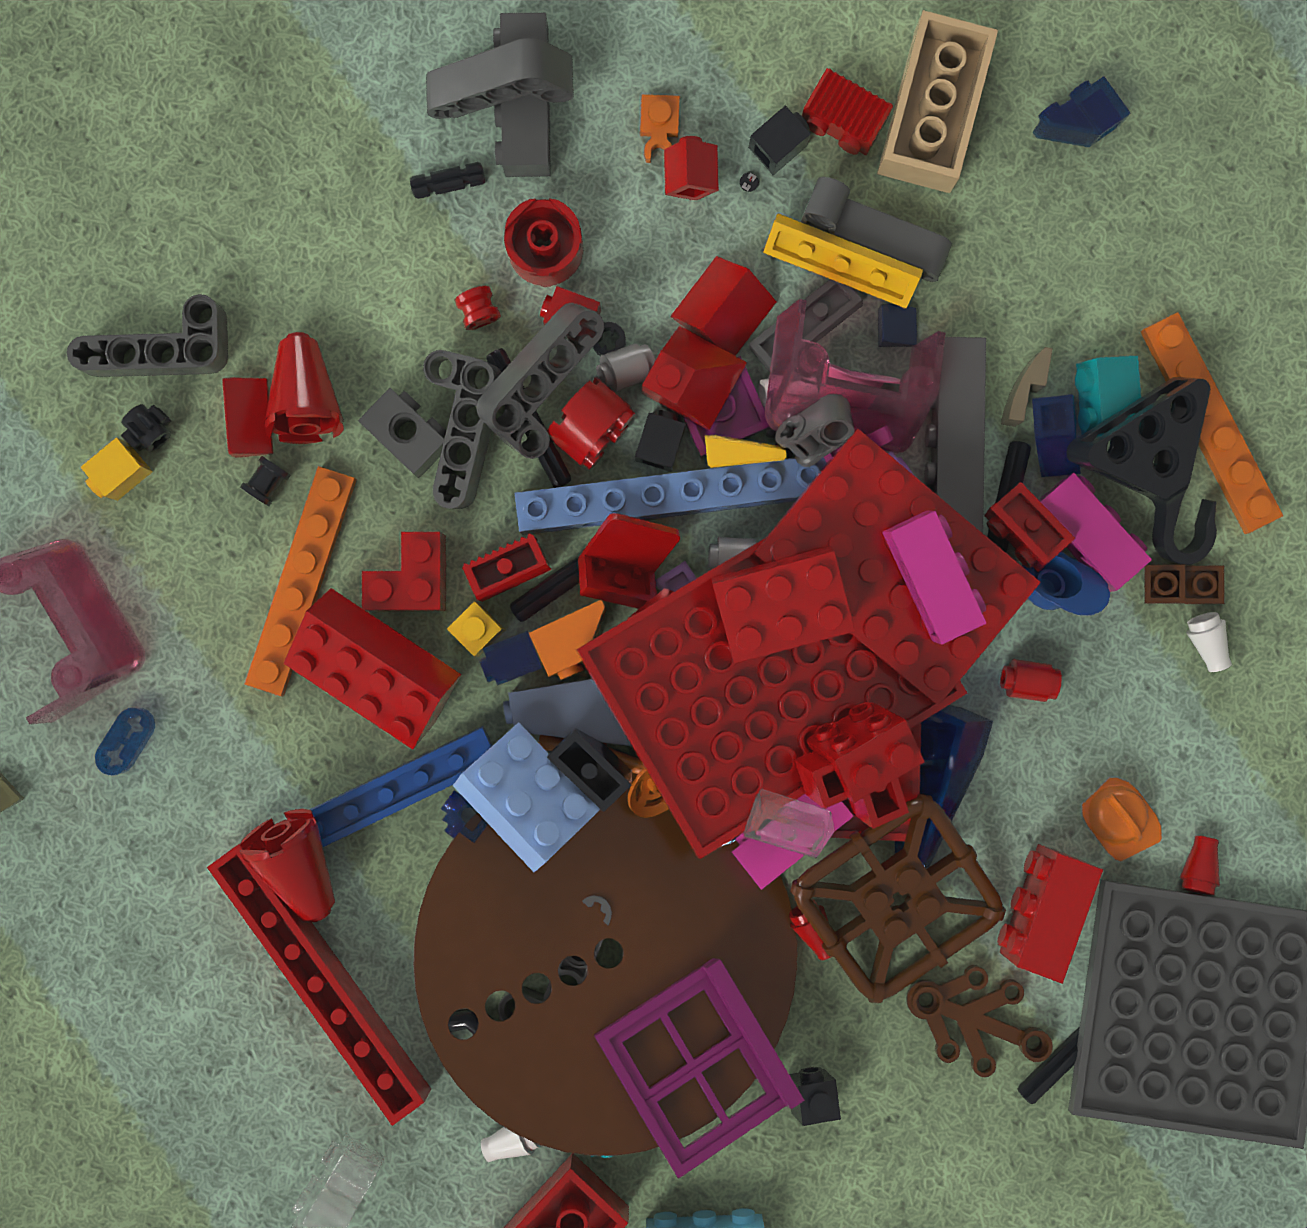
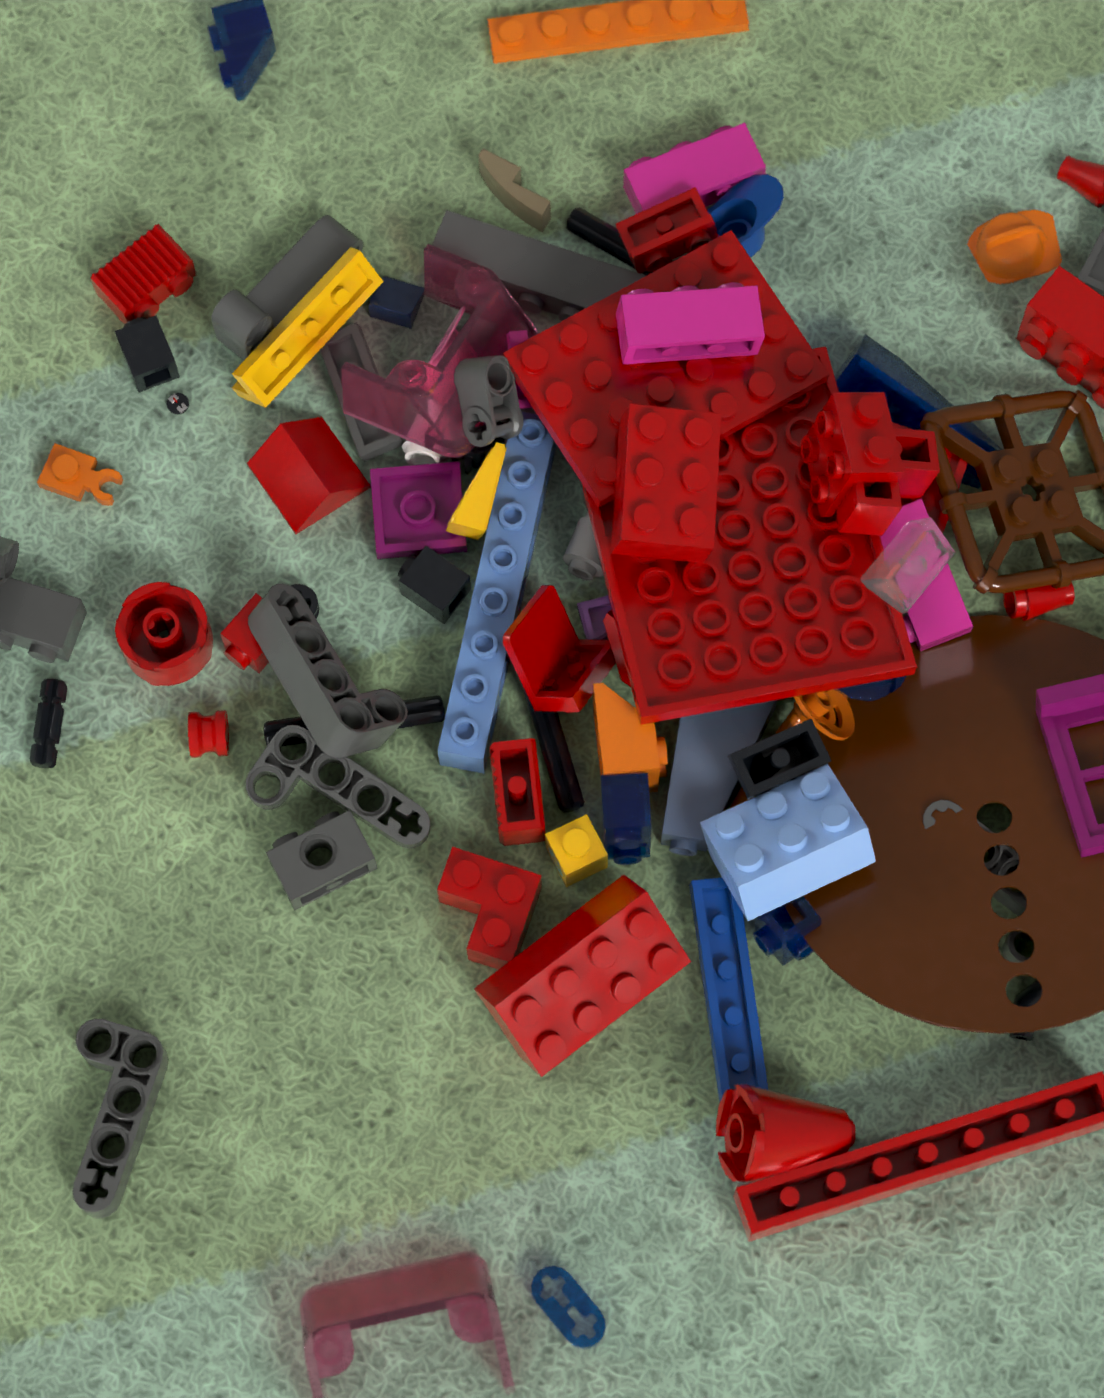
camera: 70 degrees left, 15 degrees down
yellow brick [81,437,153,501] -> none
black gear [121,404,172,452] -> none
red slope [222,377,273,458] -> none
black bush [240,456,291,506] -> none
orange plate [245,466,357,696] -> none
red cone [264,332,344,444] -> none
red brick [547,377,636,470] -> none
light grey brick [596,343,655,392] -> none
red slope [642,325,747,431] -> none
red brick [664,136,719,200] -> none
tan brick [877,10,998,193] -> none
red brick [1000,659,1062,702] -> none
clear blue slope [1032,394,1081,477] -> none
black piece [1066,377,1217,565] -> none
teal brick [1075,356,1141,439] -> none
reddish brown slope [1144,565,1224,604] -> none
white cone [1186,612,1232,672] -> none

